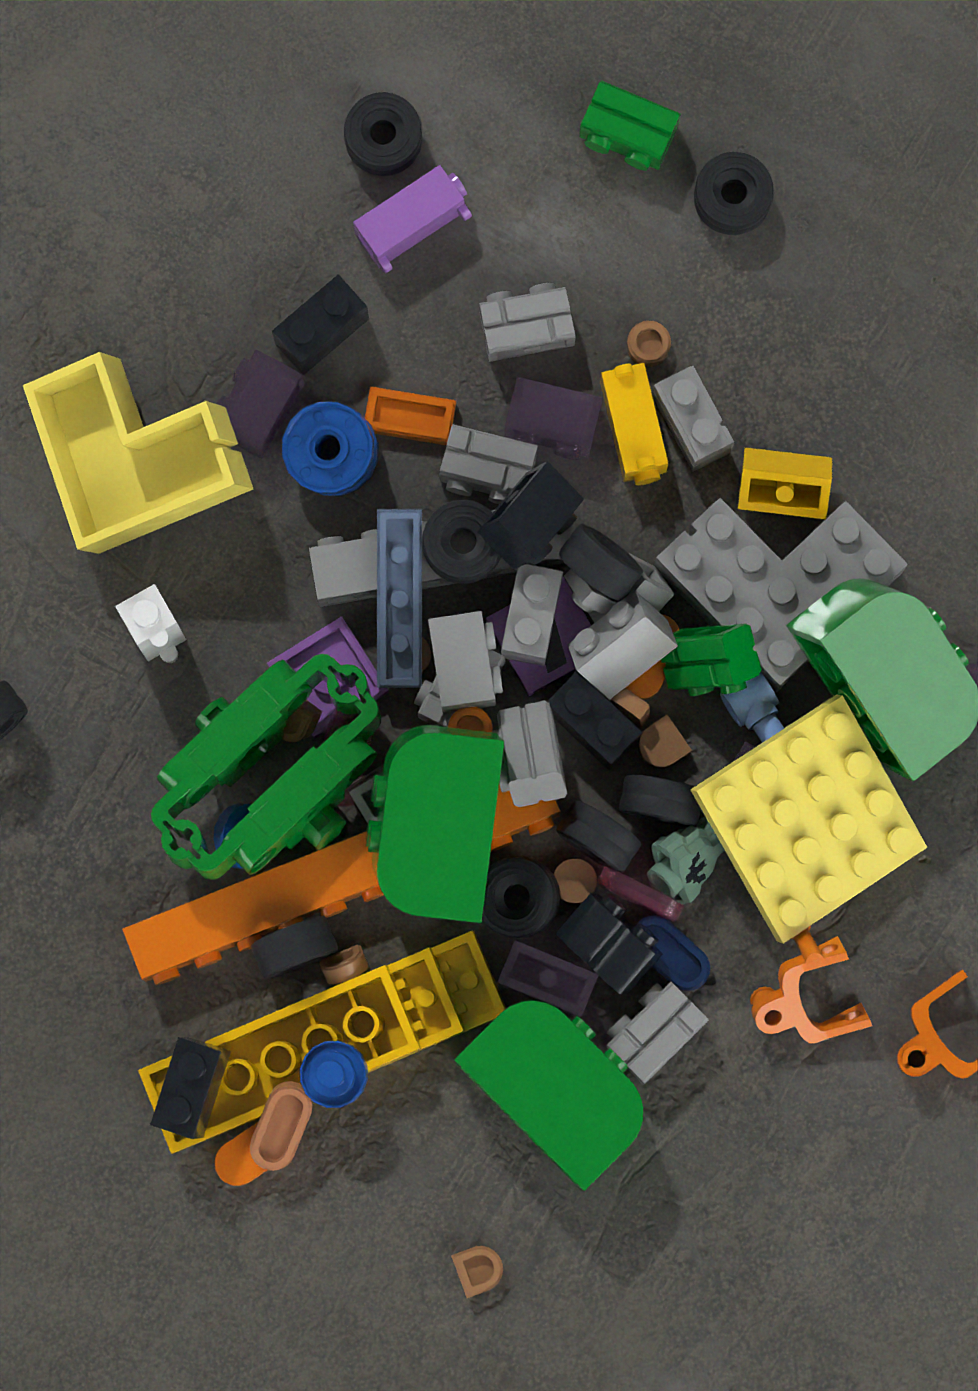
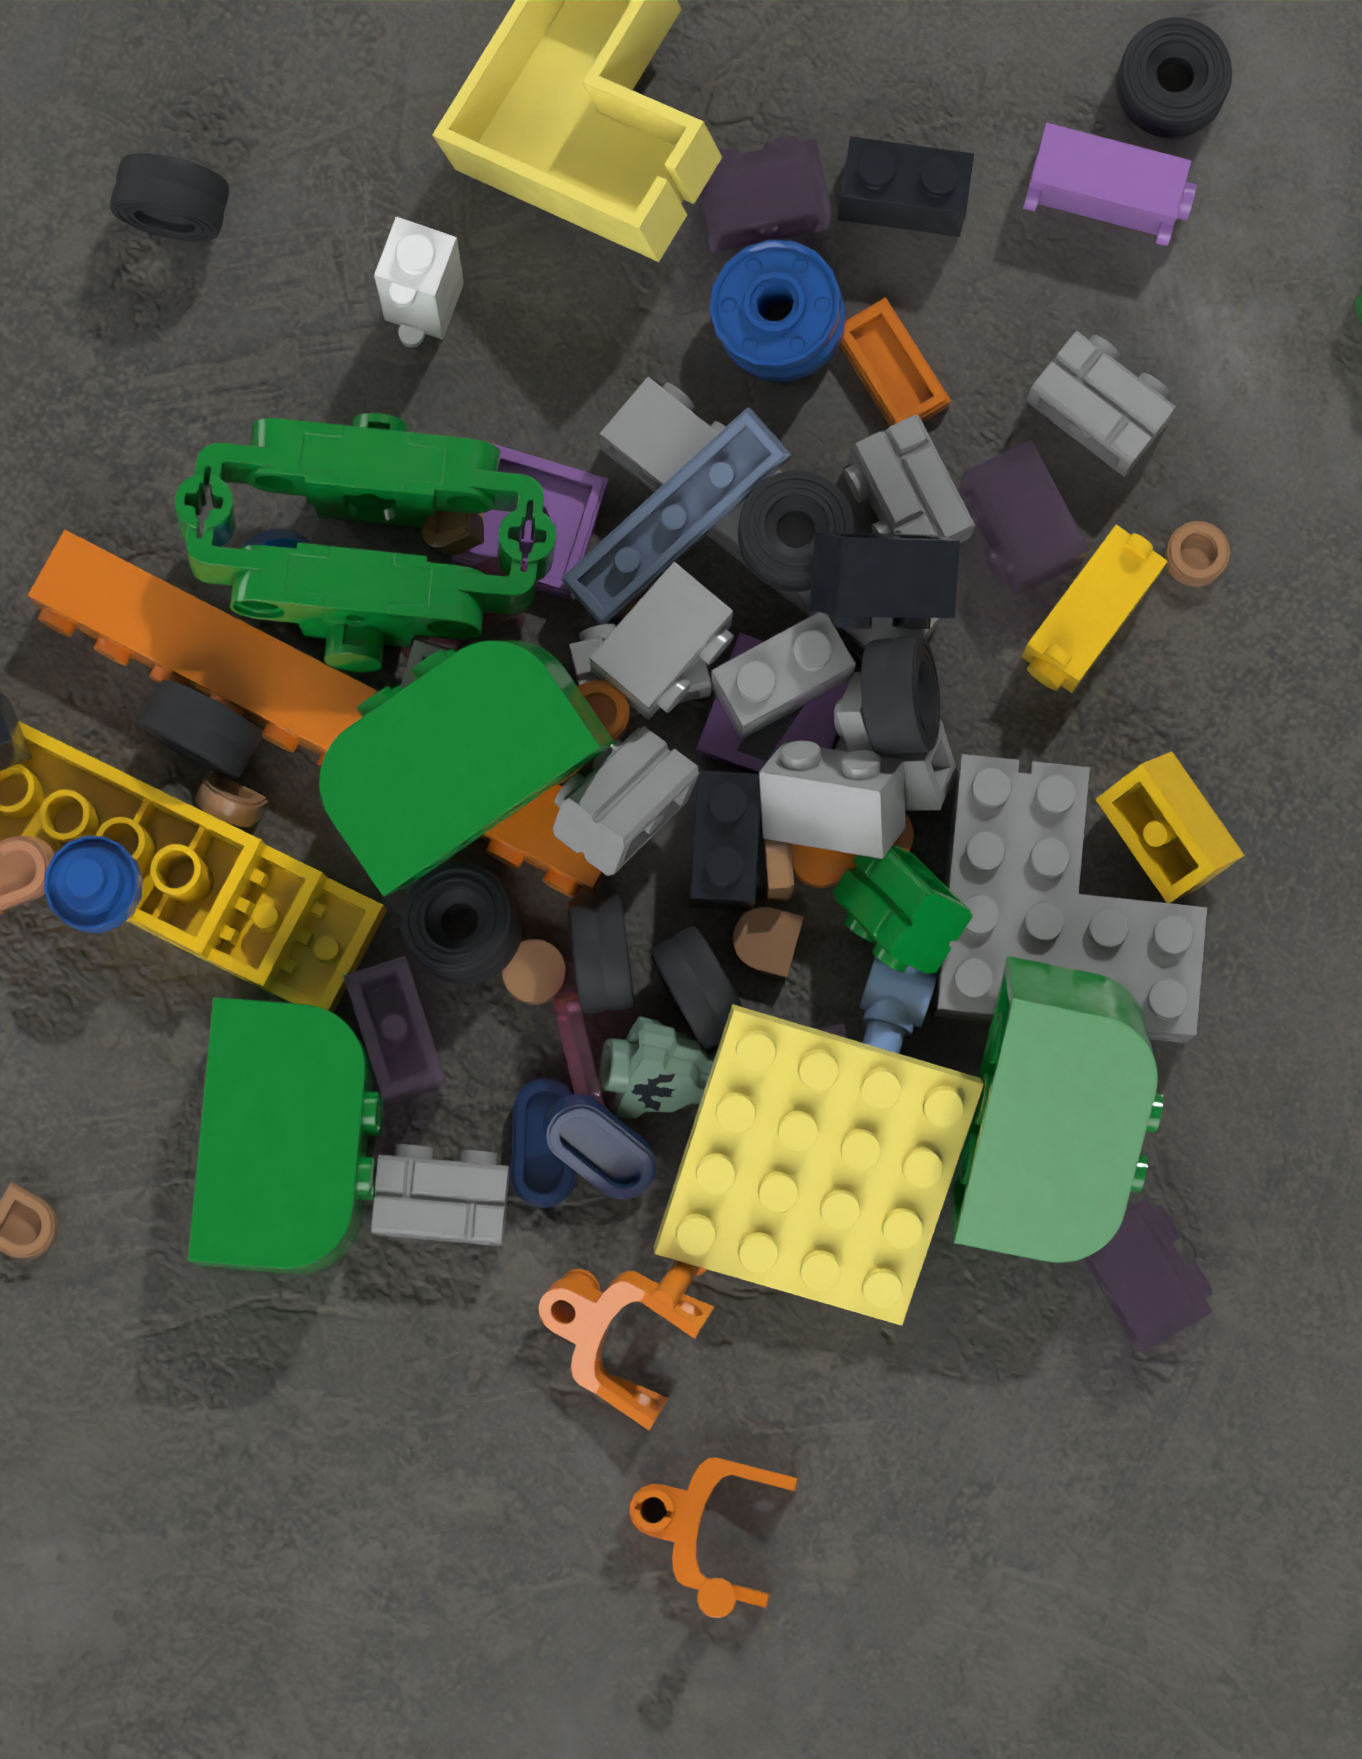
camera: 45 degrees right, 0 degrees up
black brick [556,893,663,994] -> none
light grey brick [652,366,734,472] -> none
none -> dark blue tile [543,1094,656,1199]

